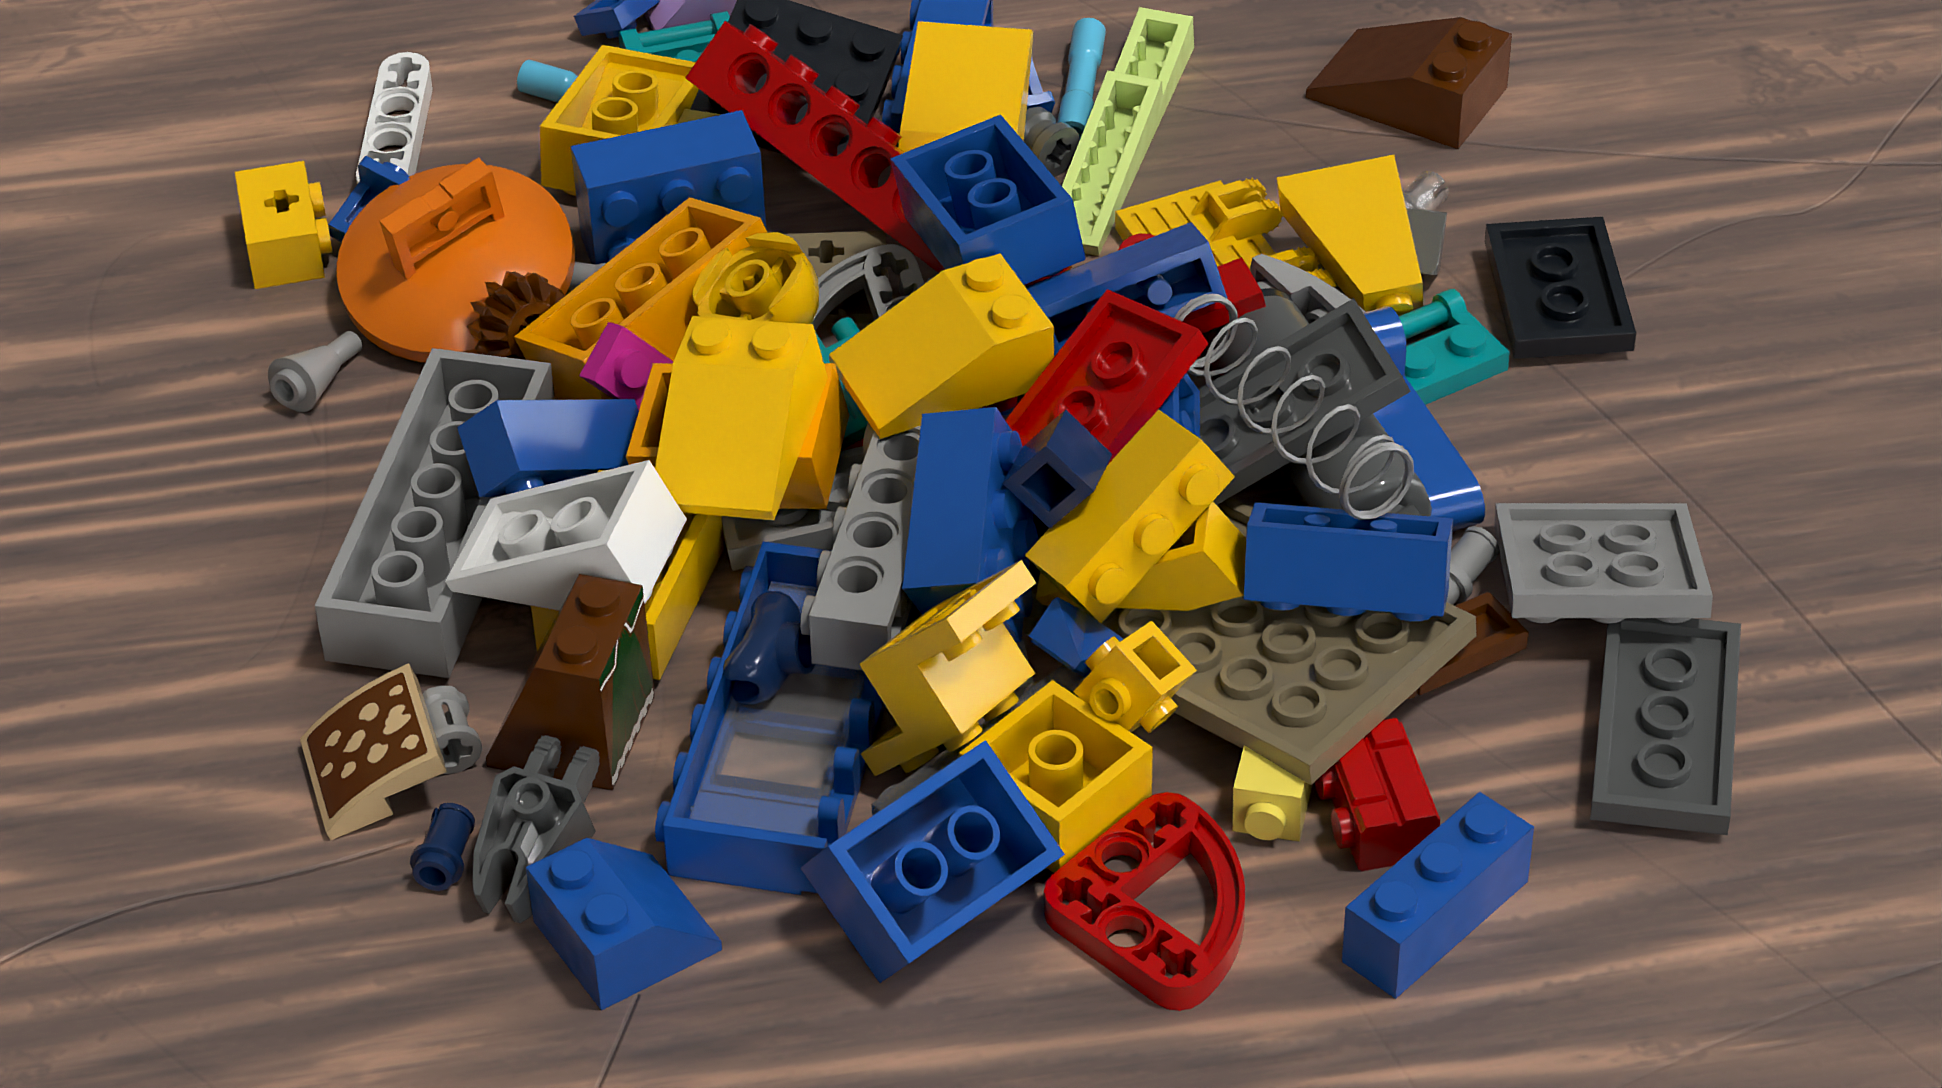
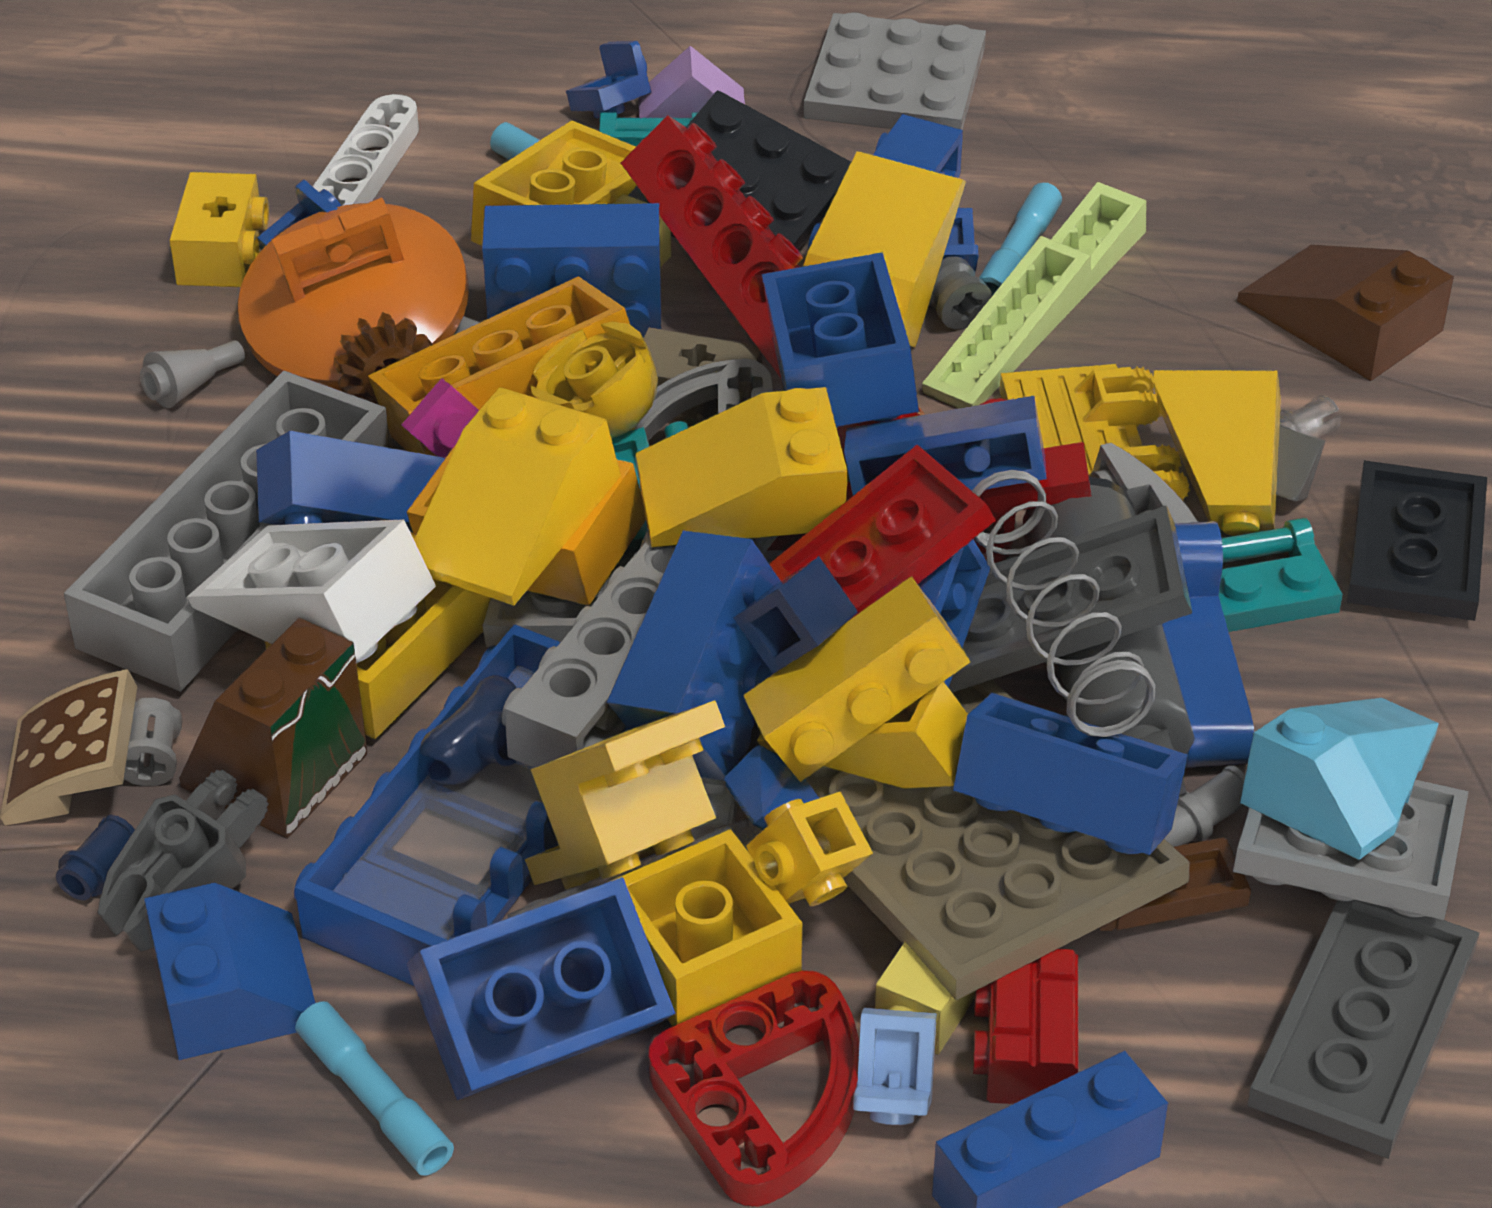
camera: 15 degrees right, 0 degrees up
none -> medium azure piece [295,1001,454,1176]
none -> light blue bracket [853,1008,937,1125]
none -> medium azure wedge [1240,698,1439,860]

